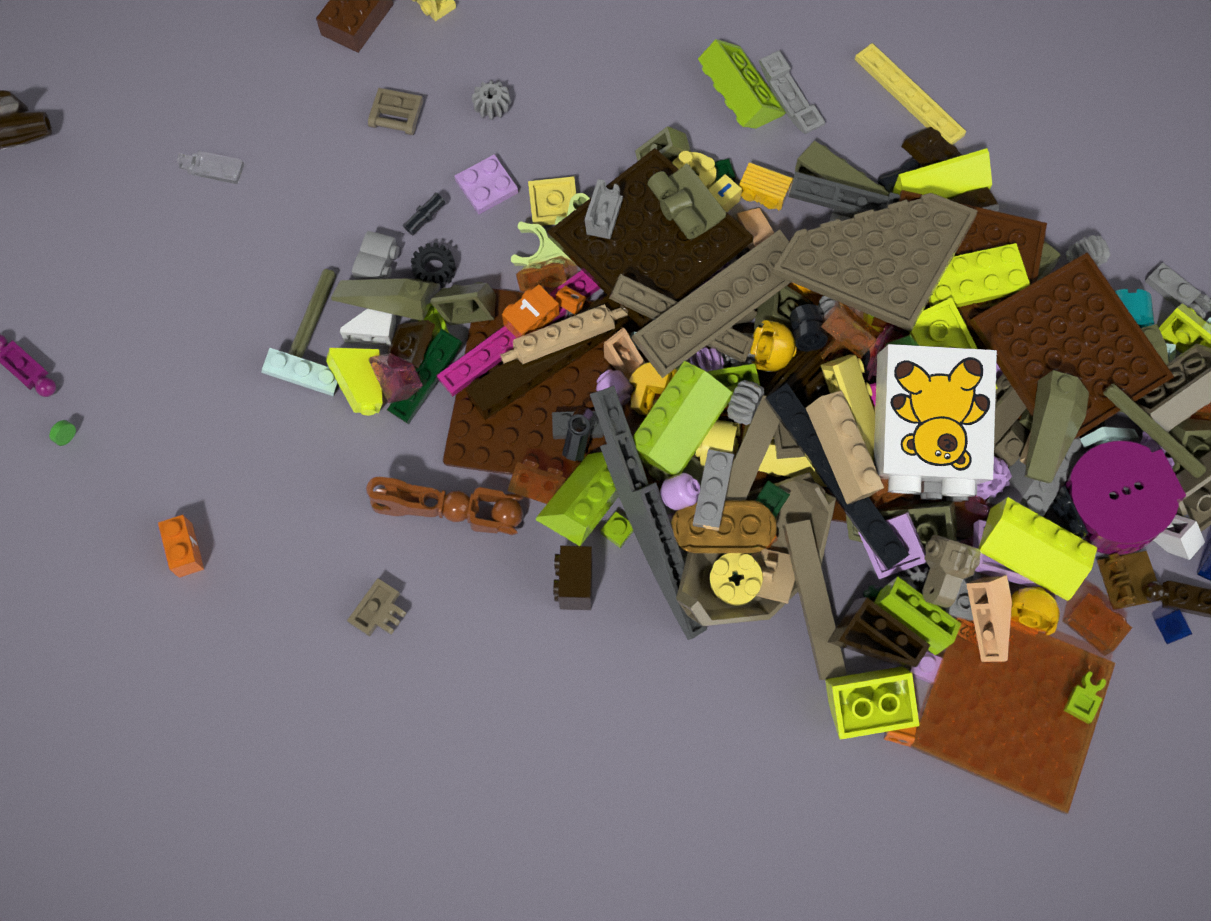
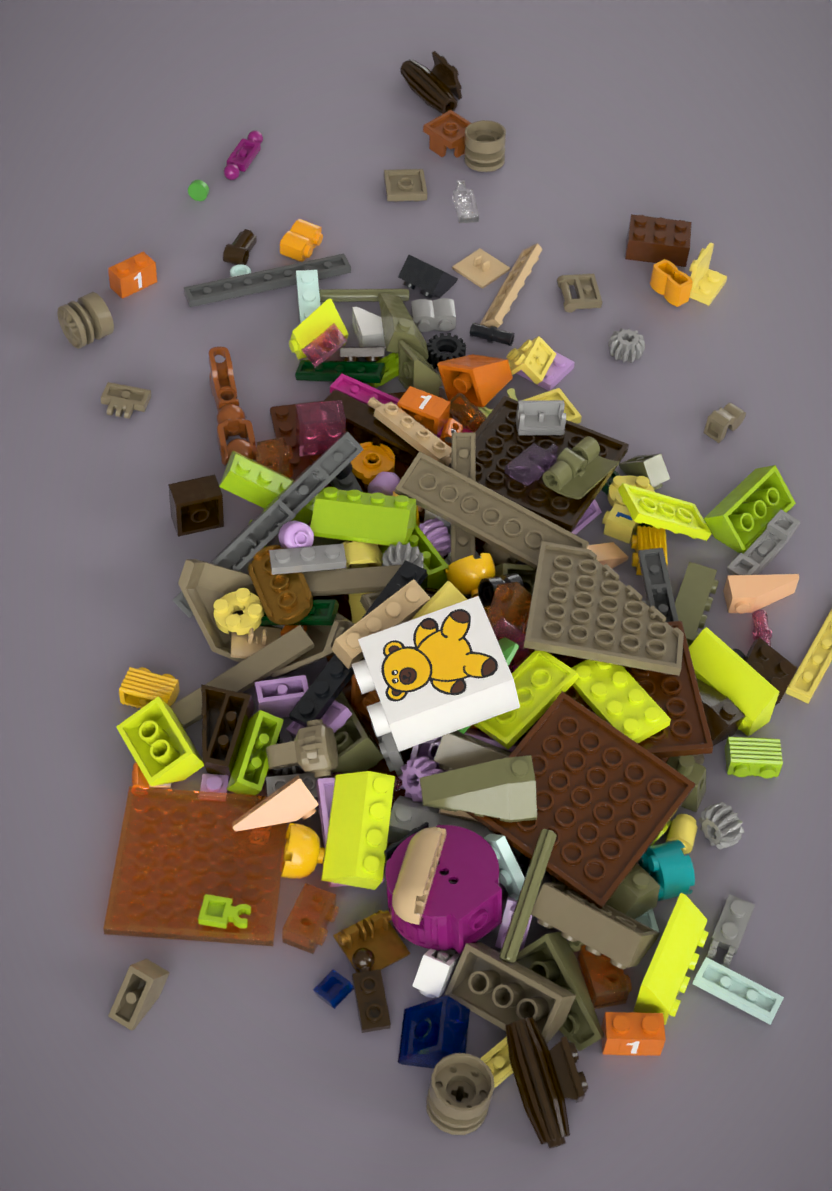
camera: 65 degrees right, 20 degrees down
none -> dark tan wheel [57,292,114,349]
none -> dark tan slope [108,958,170,1031]
none -> yellow brick [119,667,180,709]
none -> dark grey plate [184,253,351,307]
none -> dark brown piece [223,229,257,265]
none -> light aqua tile [230,265,251,277]
none -> lavender brick [255,675,309,718]
none -> light orange brick [280,219,323,262]
none -> clear pink brick [296,400,346,456]
none -> light orange plate [350,442,395,484]
none -> dark tan plate [384,169,427,202]
none -> tan brick [392,827,447,925]
none -> black slope [398,255,458,299]
none -> dark orange panel [423,110,471,158]
none -> orange slope [437,354,513,407]
none -> tan piece [452,248,510,289]
none -> dark tan wheel [464,120,506,172]
none -> tan plate [480,243,542,328]
none -> clear purple bracket [505,443,558,486]
none -> light yellow bracket [506,336,556,385]
none -> neon yellow plate [618,483,712,541]
none -> light orange brick [650,259,693,307]
none -> dark tan leg [703,403,746,443]
none -> light nougat slope [723,574,799,614]
none -> lime brick [724,736,783,779]
none -> clear pink pin [752,610,772,647]

